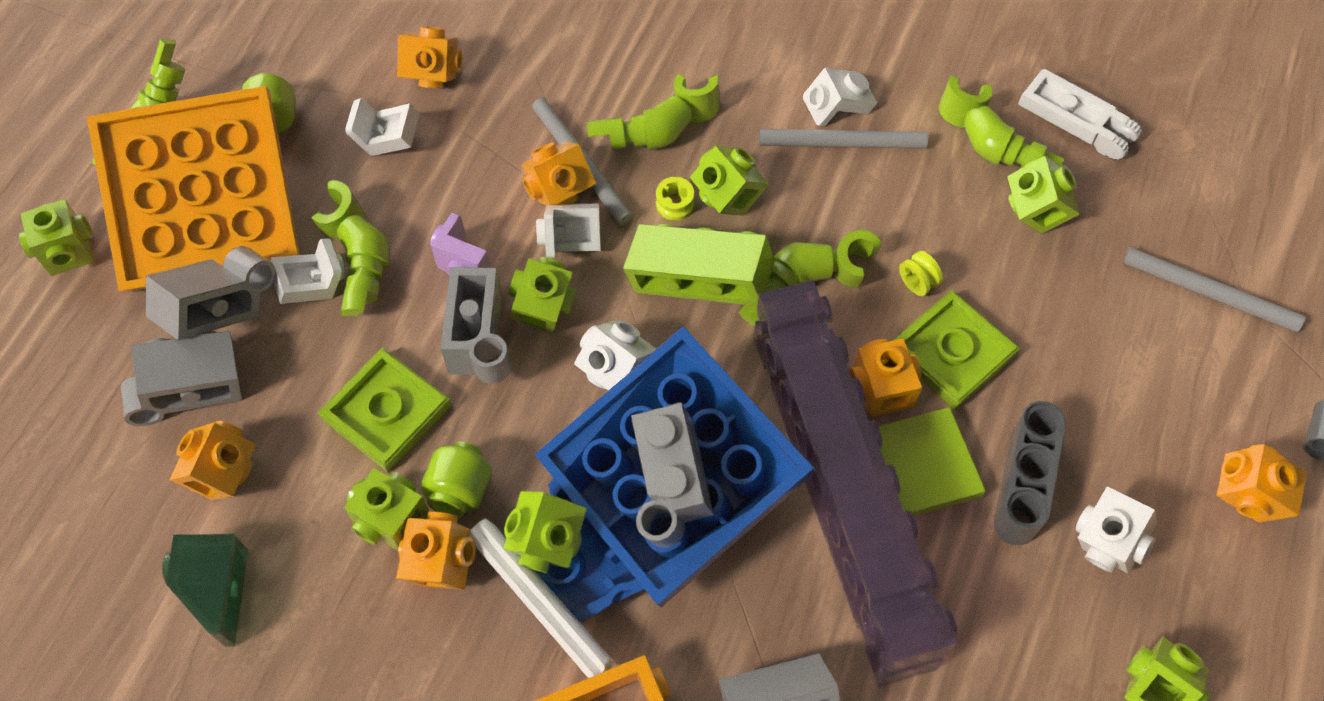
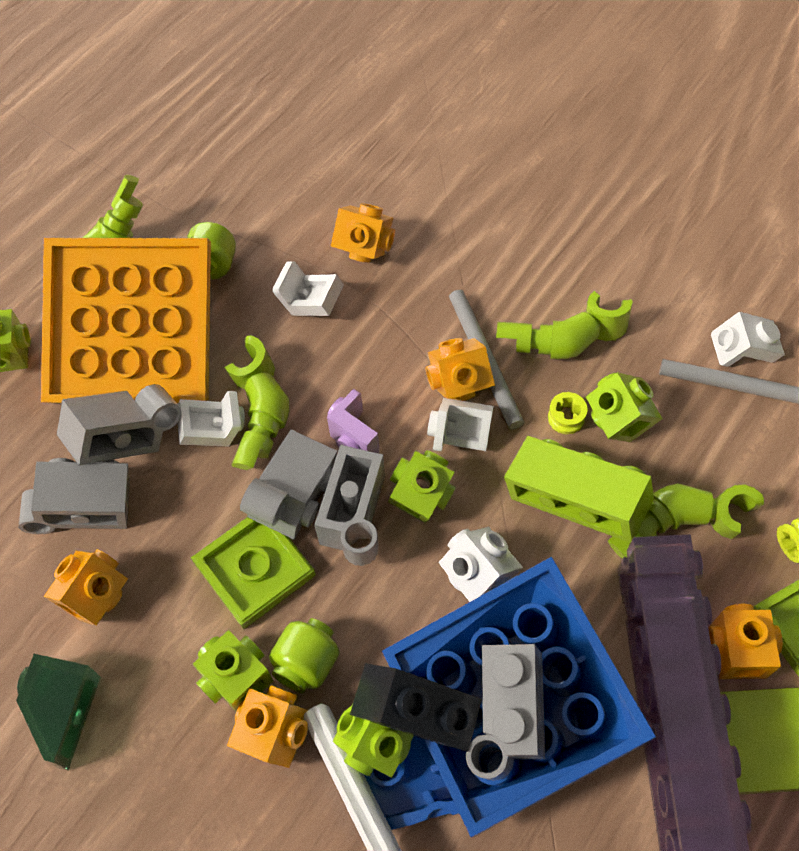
camera: 15 degrees right, 0 degrees up
none -> light grey hinge [240,430,337,539]
none -> black brick [350,663,482,752]

